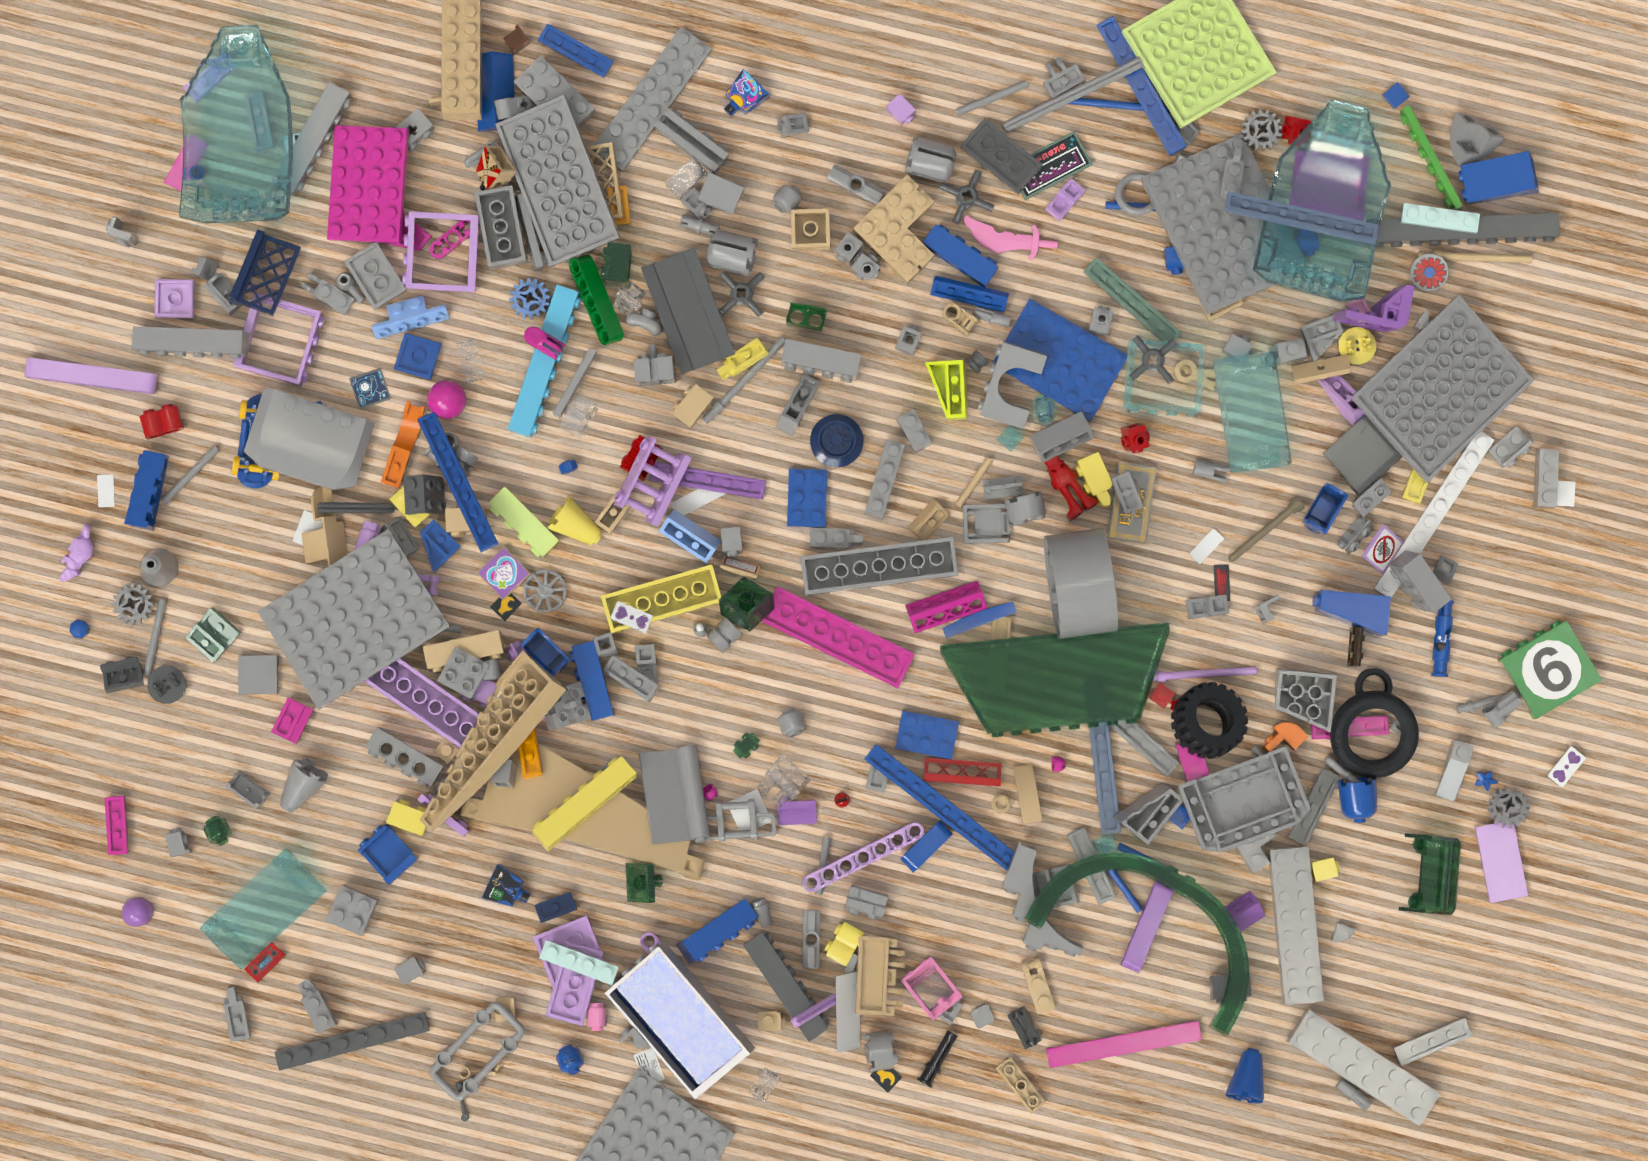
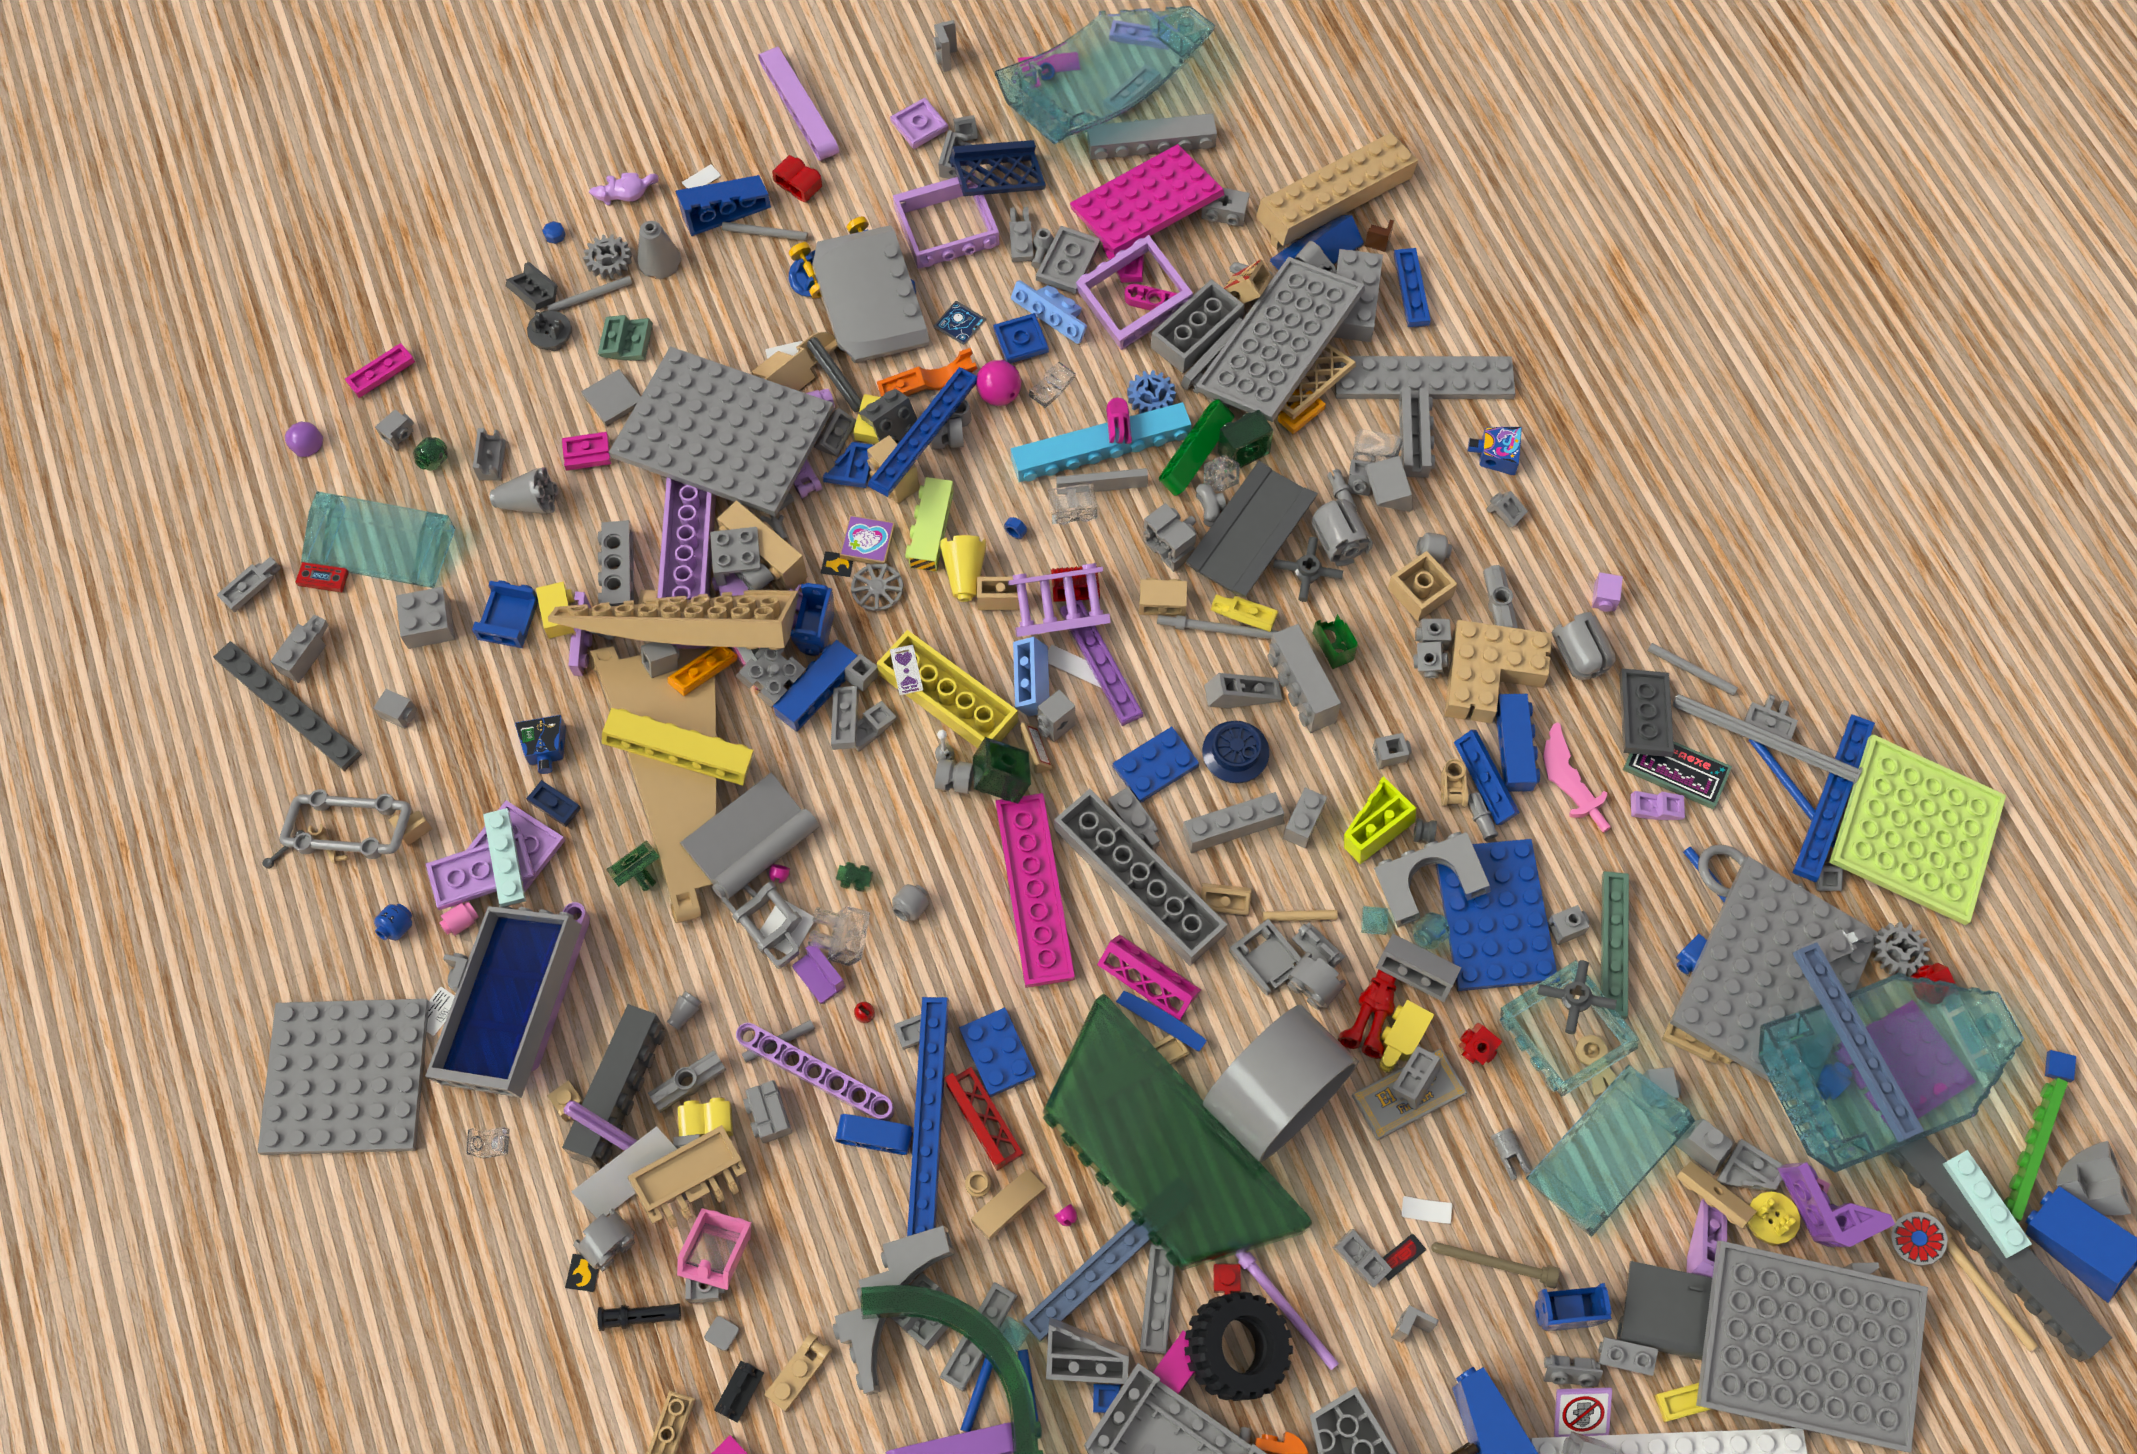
camera: 60 degrees right, 20 degrees down
light grey brick [131,326,249,359] -> none
blue wedge [676,898,758,964] -> none
dark grey bar [939,169,995,225] -> none

